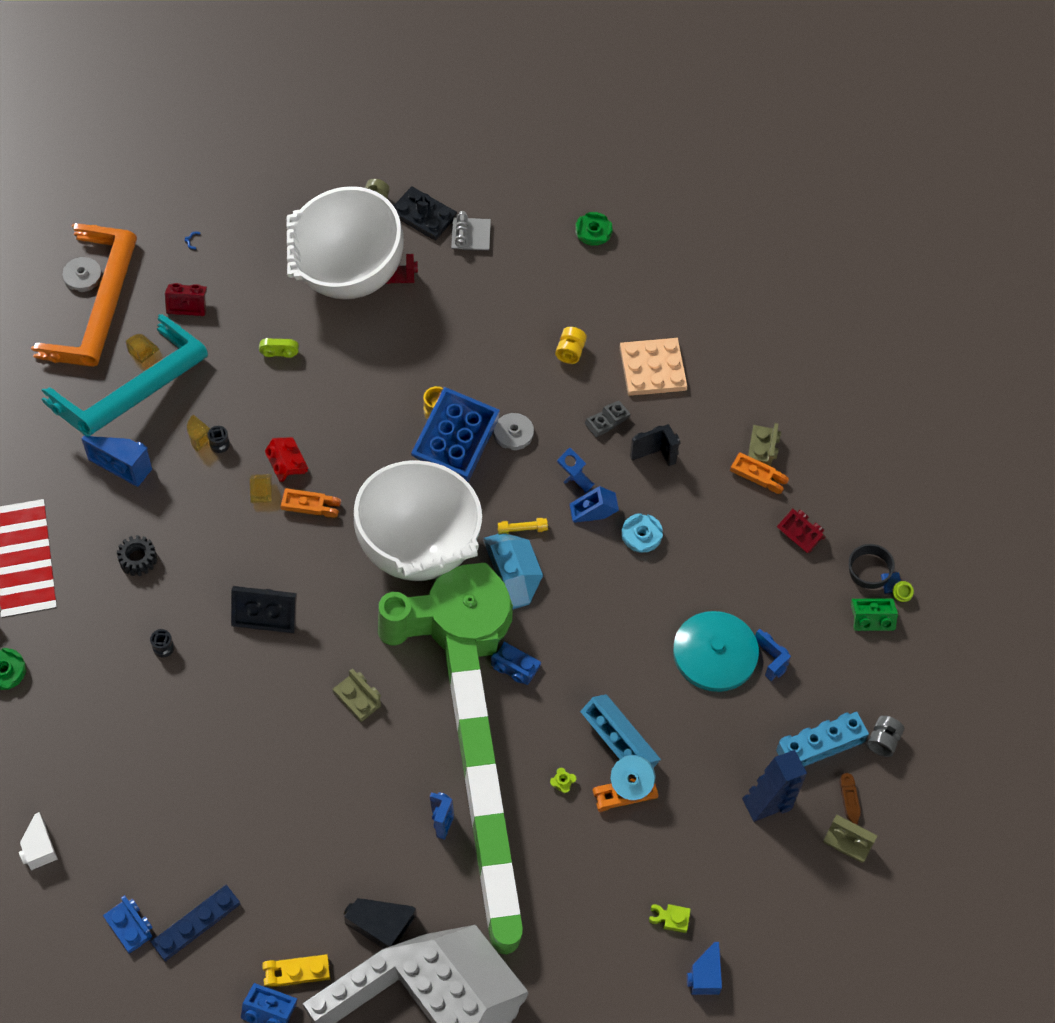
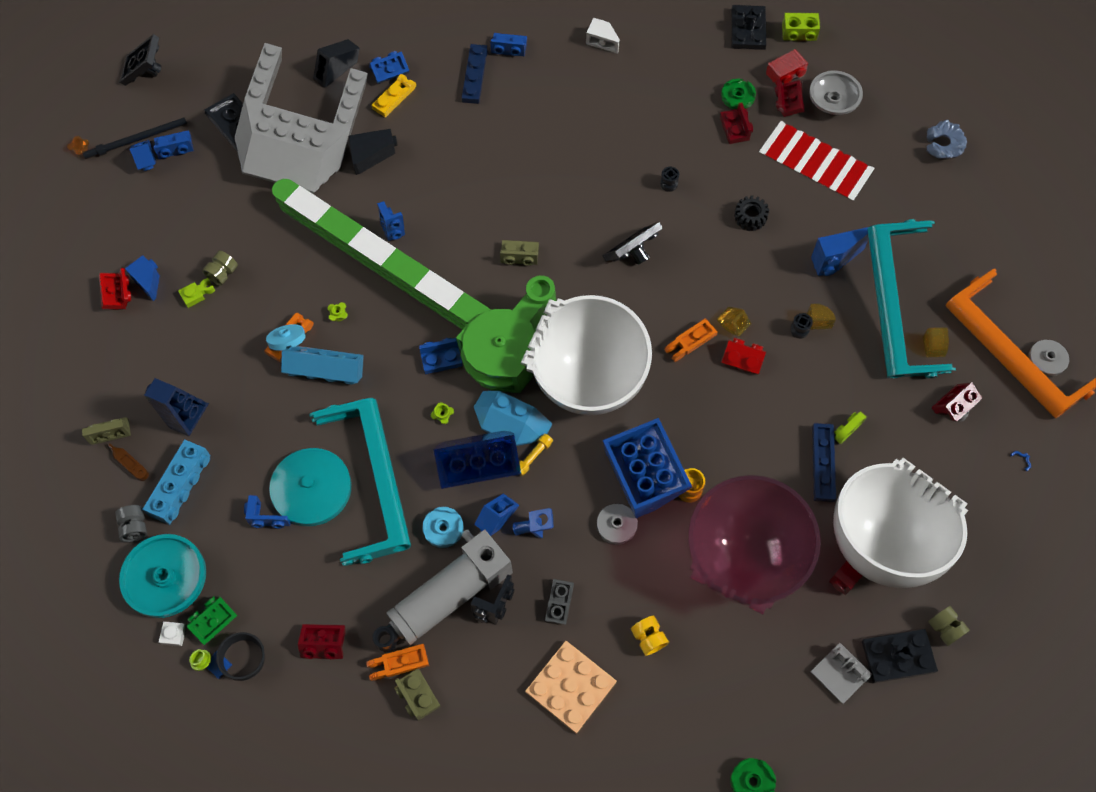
camera: 140 degrees right, 5 degrees up
none -> red bracket [99,268,131,309]
none -> teal dish [119,534,206,618]
none -> white plate [159,622,187,646]
none -> olive wheel [202,250,238,286]
none -> teal piece [309,398,411,566]
none -> light grey piece [373,530,513,652]
none -> lime plate [431,402,454,424]
none -> clear blue windscreen [433,431,521,489]
none -> clear pink windscreen [688,475,821,615]
none -> dark red bracket [720,103,753,144]
none -> dark blue plate [812,423,836,502]

